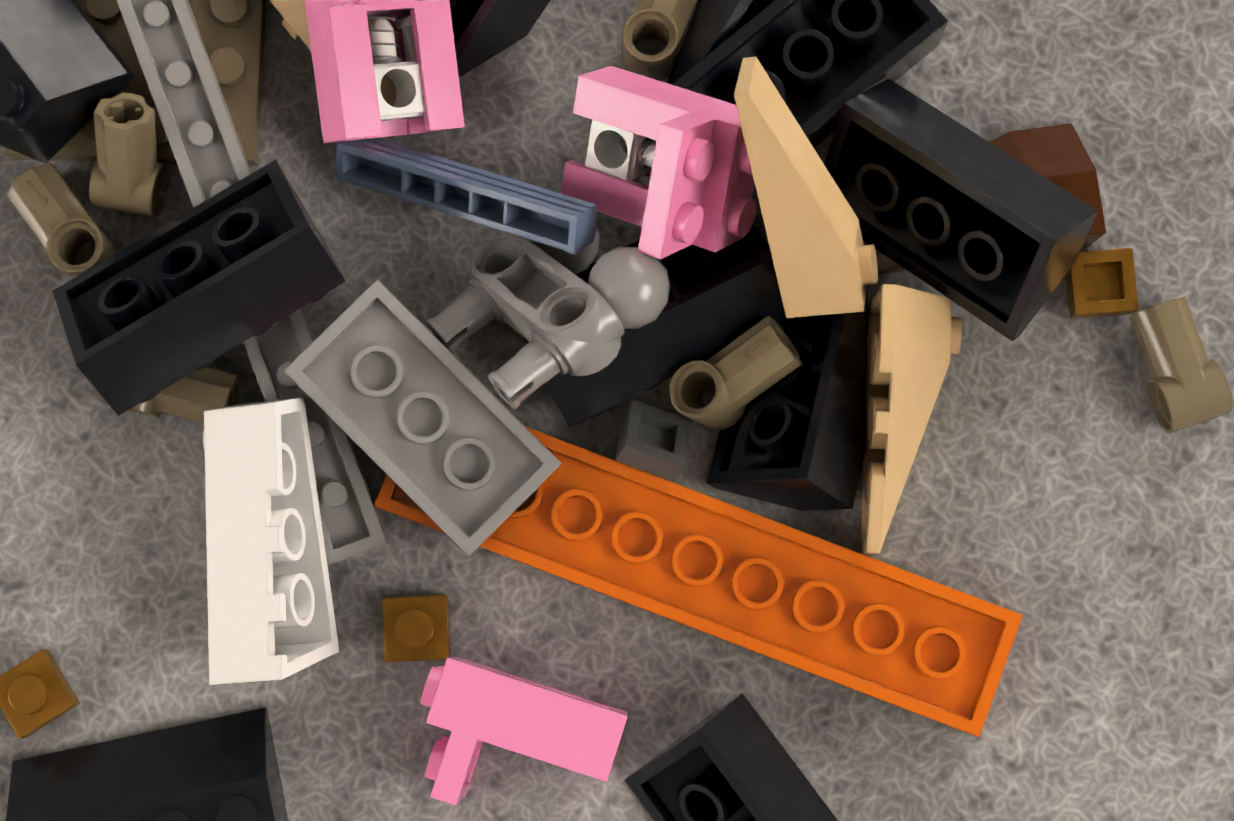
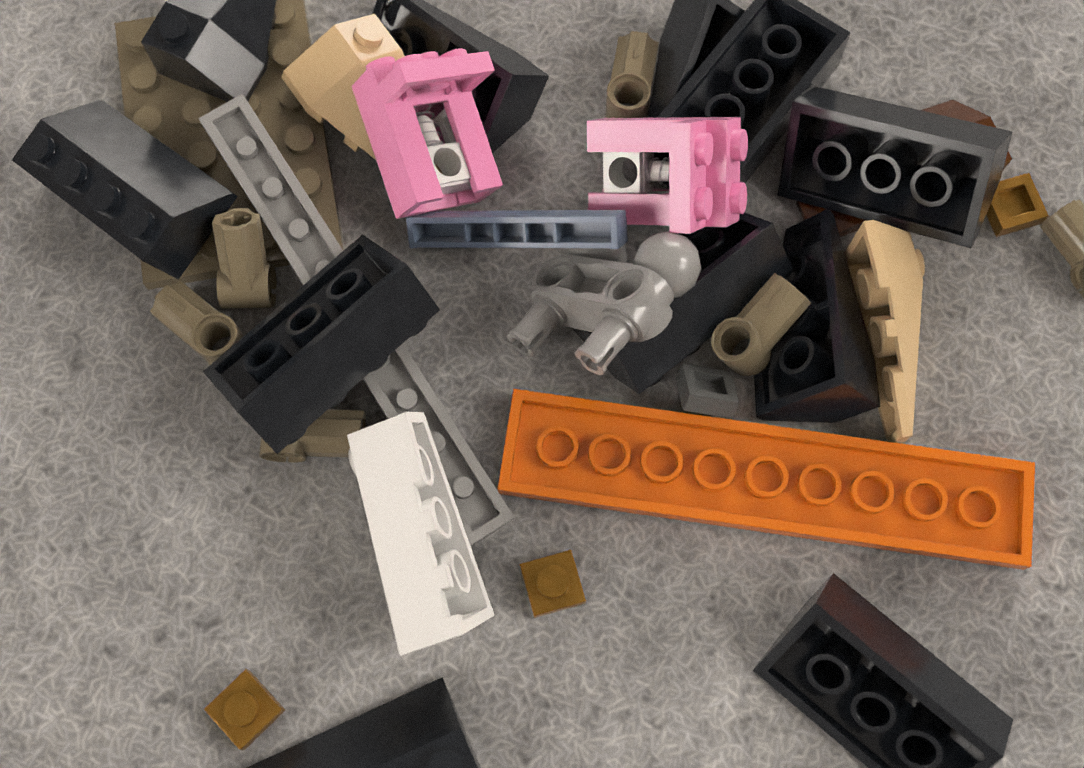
camera: 15 degrees left, 10 degrees down
light grey plate [284,279,562,556] -> none
bright pink brick [420,657,628,805] -> none
tan wedge [734,57,878,318] -> none

